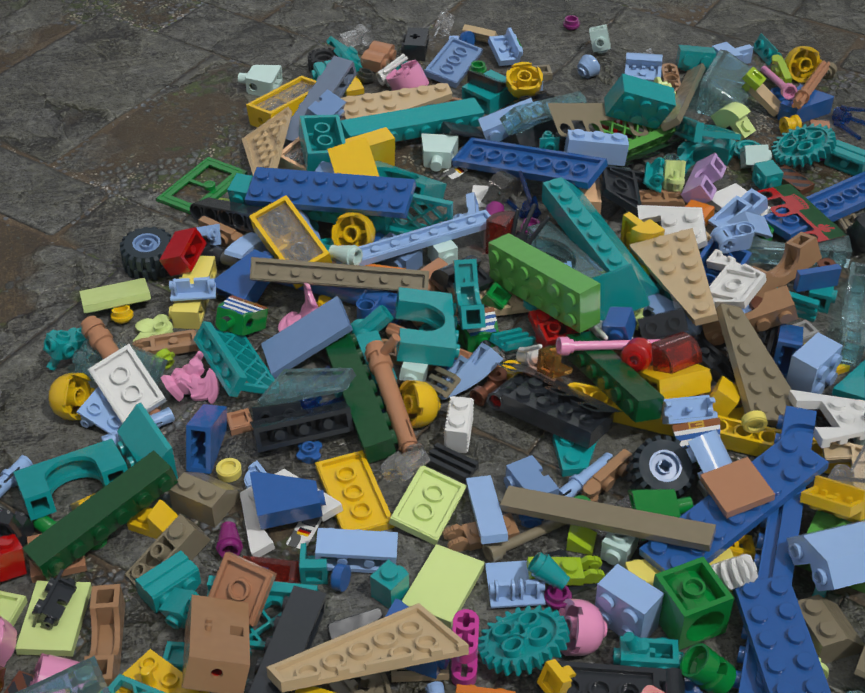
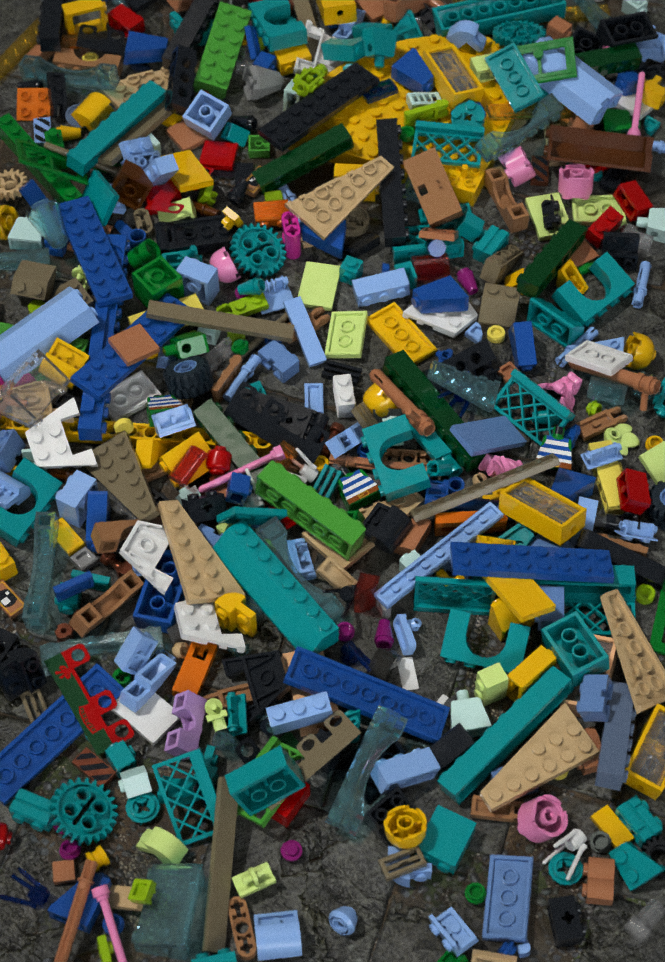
camera: 165 degrees right, 15 degrees up
light aqua cone [329,245,363,265] -> none
clear plate [380,443,430,482] -> none
teal arch [453,259,486,329] -> none
black slope [467,70,506,94] -> none
light blue brick [686,430,732,486] -> none
light blue piece [711,221,756,253] -> none
white gear [711,554,758,590] -> none
none -> light blue tile [304,383,324,414]
none -> yellowish green brick [474,662,509,707]

